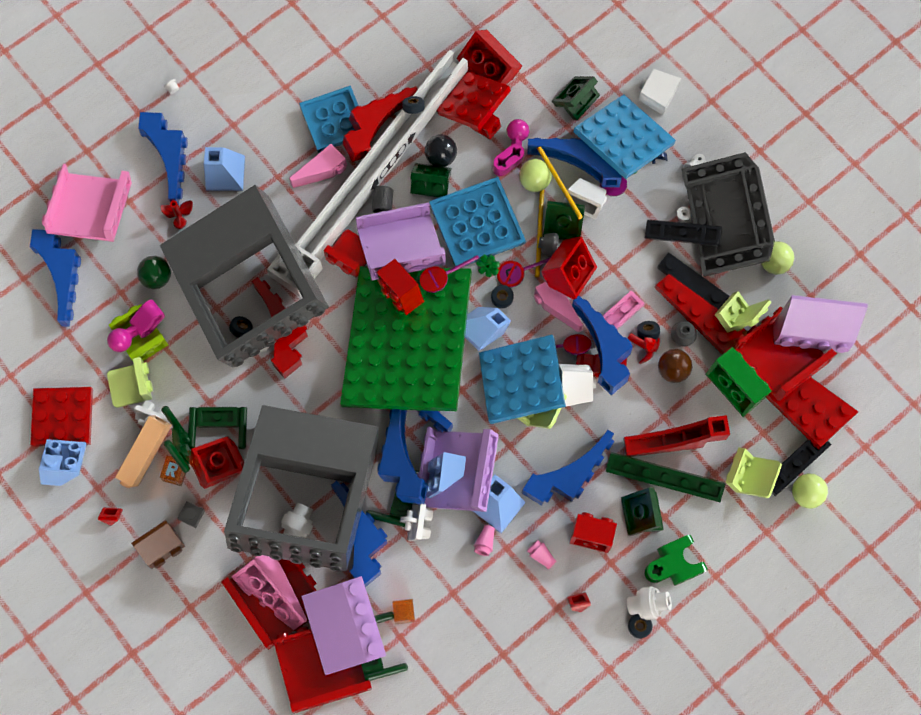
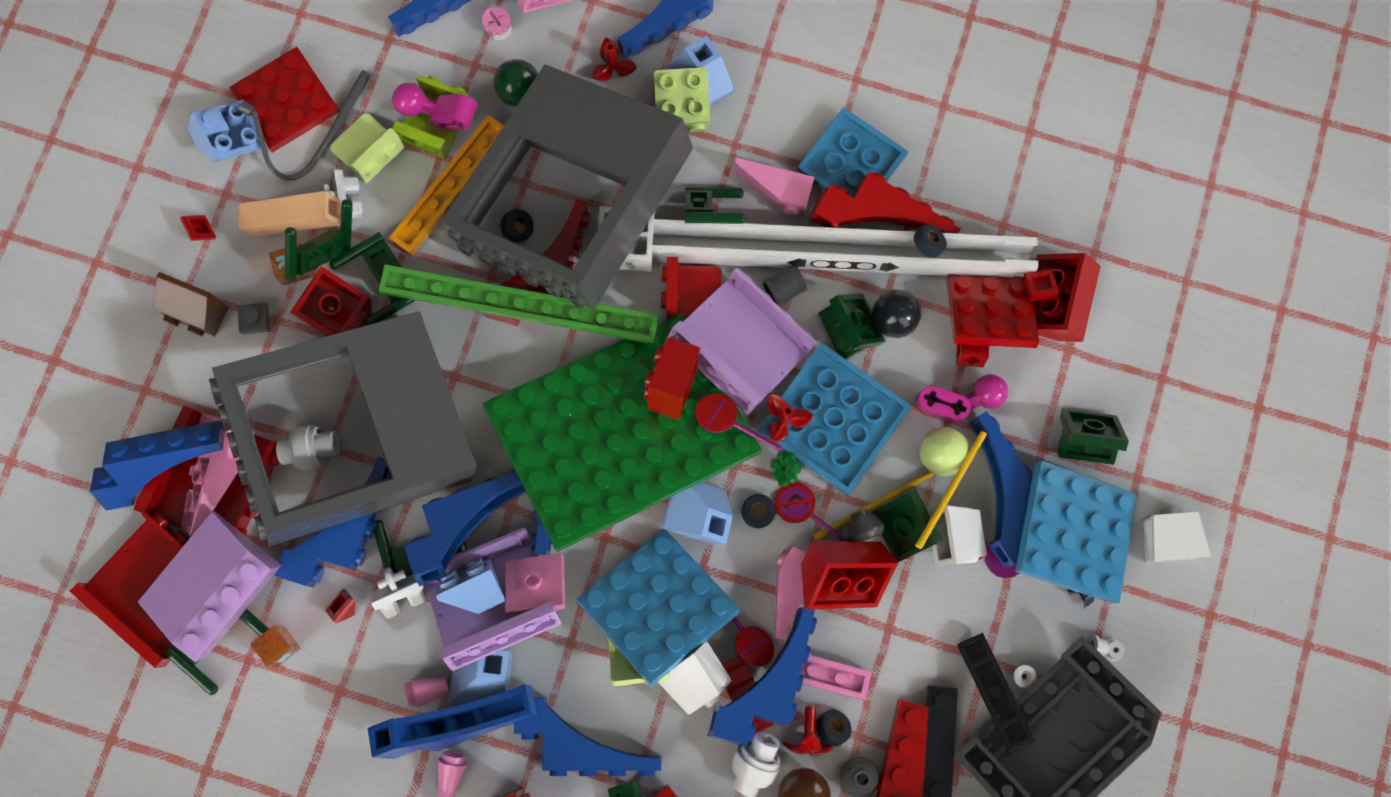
camera: 55 degrees right, 5 degrees up
none -> blue arch [90,420,225,511]
none -> dark grey piece [239,70,371,181]
none -> red slope [326,589,355,624]
none -> blue arch [367,684,537,759]
none -> bright green plate [378,265,659,344]
none -> light orange plate [389,115,504,256]
none -> bright pink piece [482,6,512,40]
none -> bright pink plate [505,553,565,617]
none -> yellowish green bracket [654,67,711,132]
none -> dark green plate [685,187,746,224]
none -> white piece [732,731,781,797]
none -> red plant [767,394,813,442]
none -> red plate [1023,269,1059,302]

